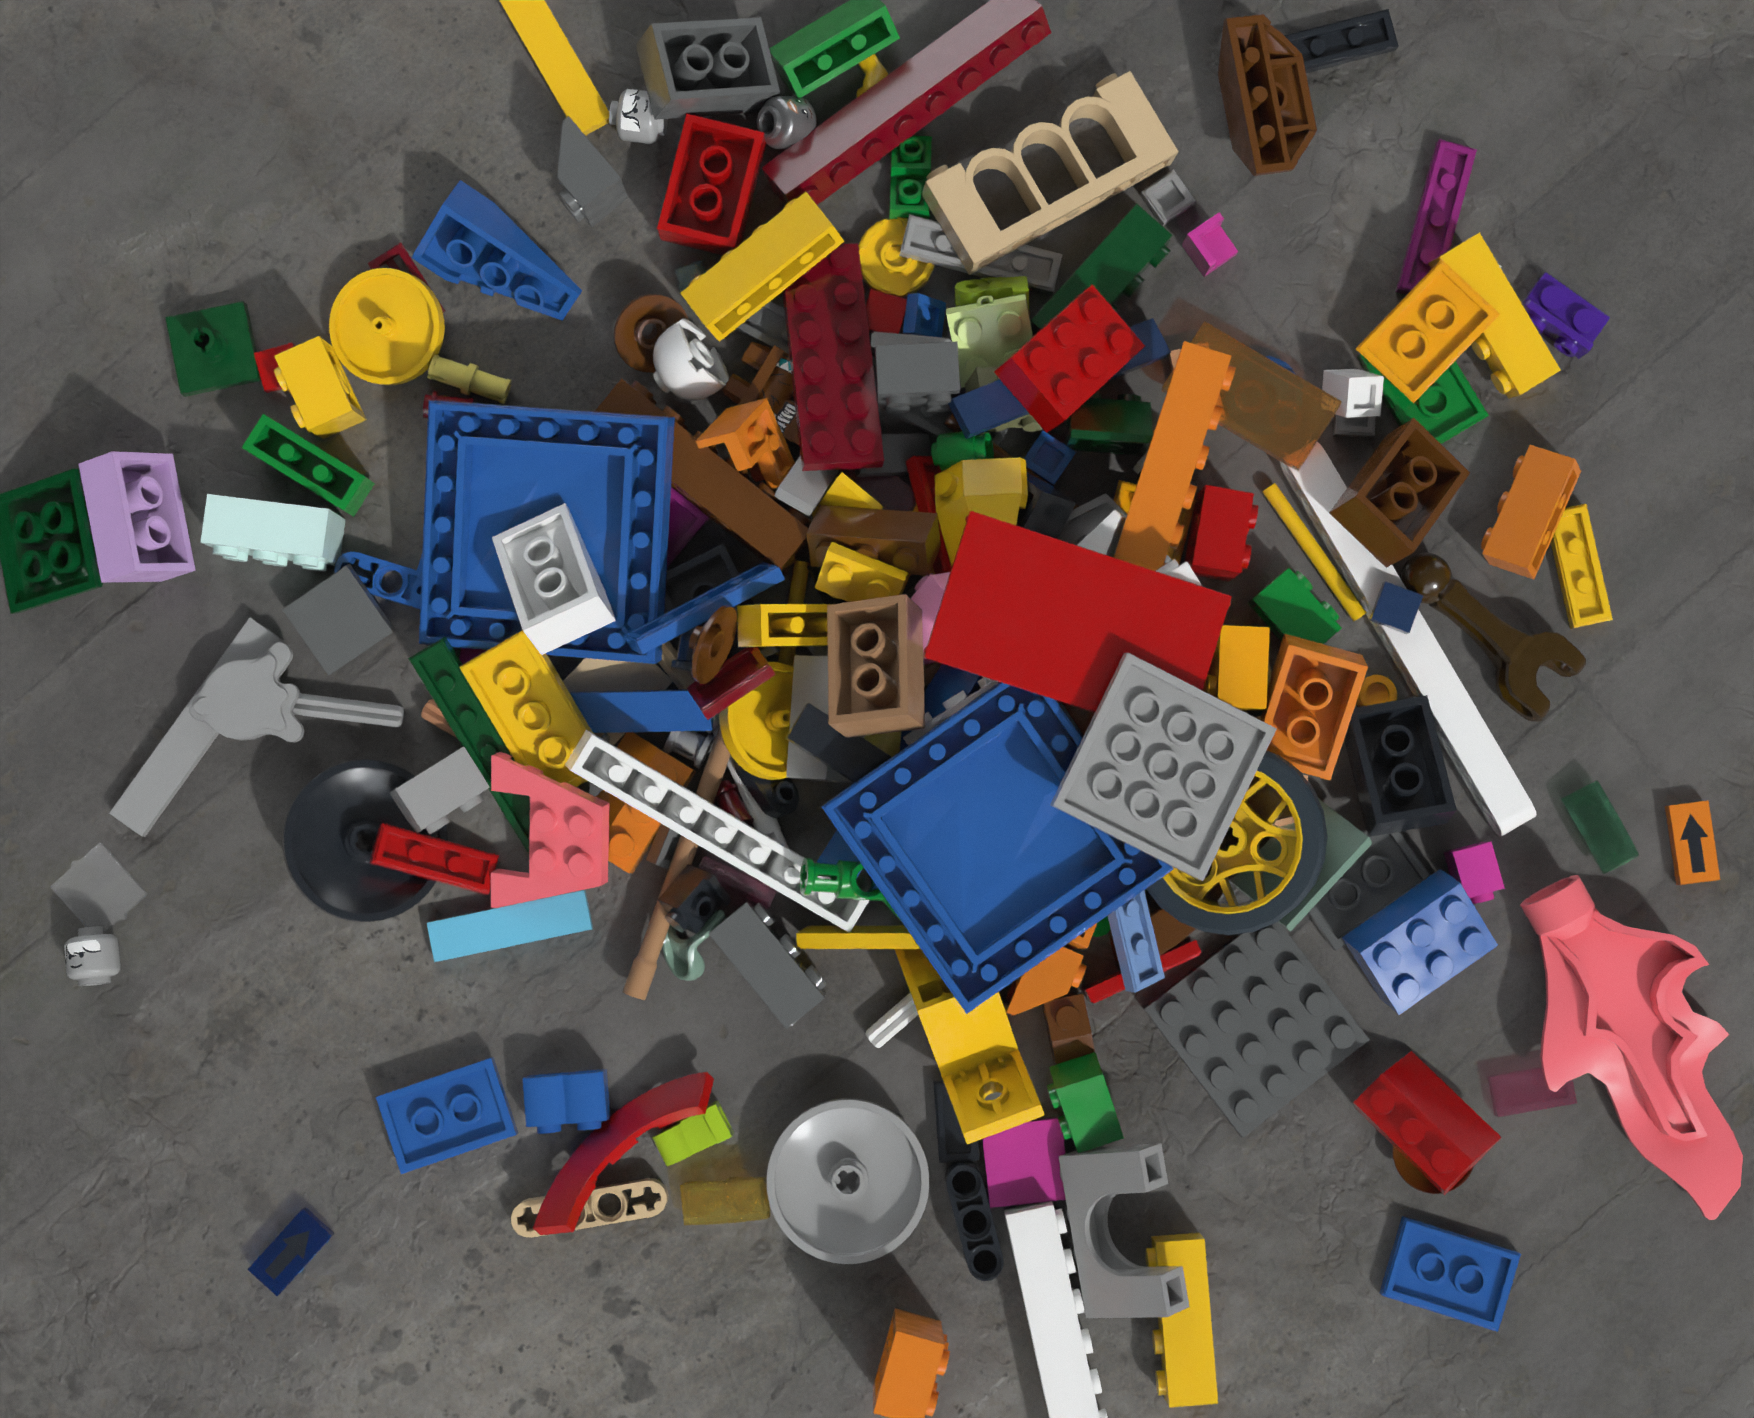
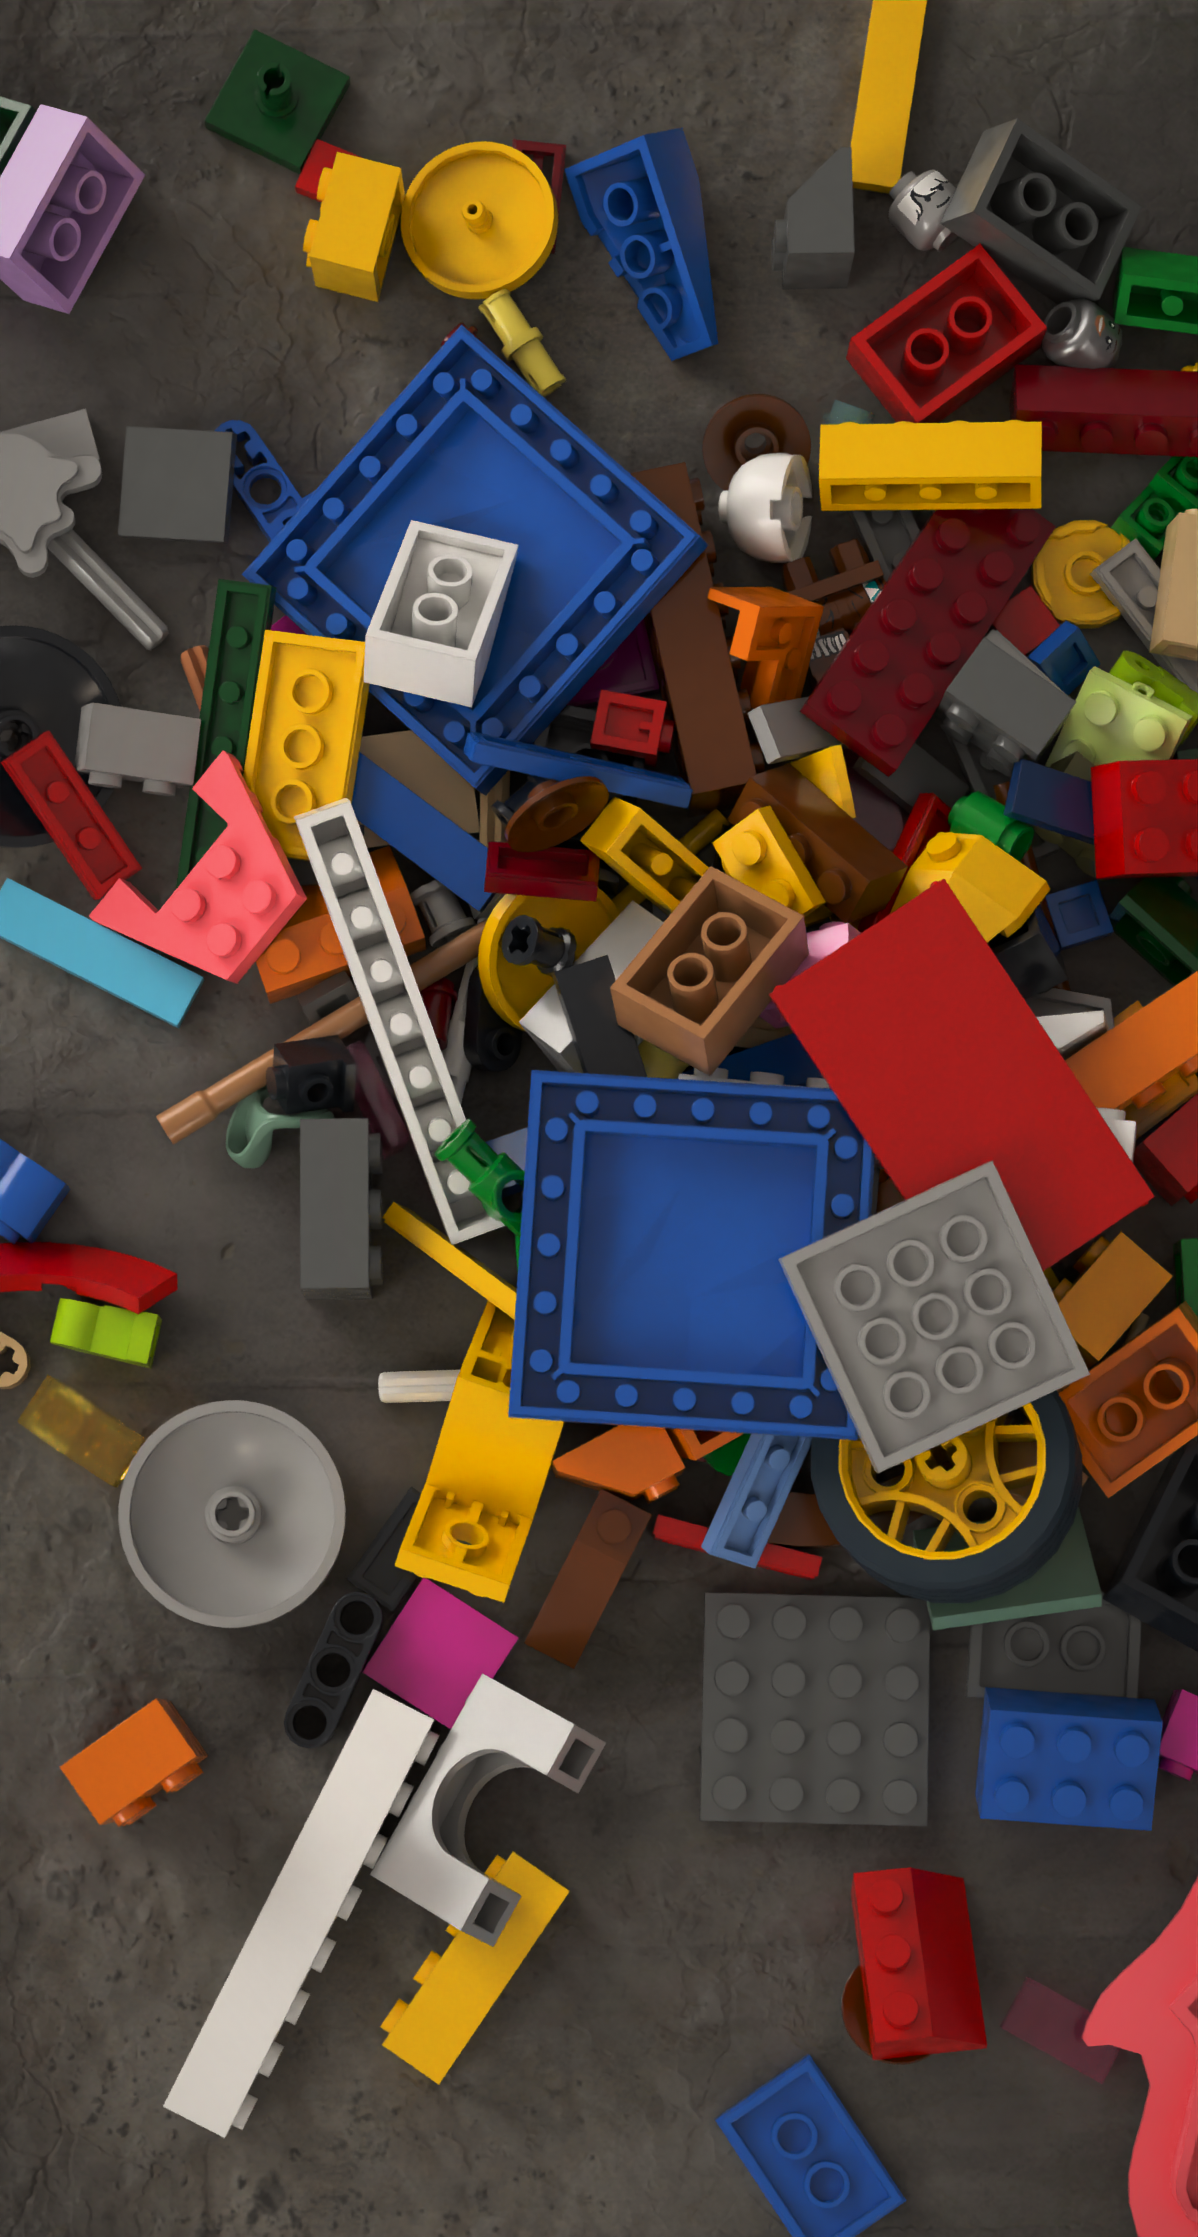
camera: 35 degrees right, 5 degrees down
light aqua brick [201,494,346,572] -> none
green brick [242,414,375,517] -> none
green brick [1046,1052,1124,1153] -> none
none -> black bush [501,915,577,976]
none -> red bracket [590,689,675,767]

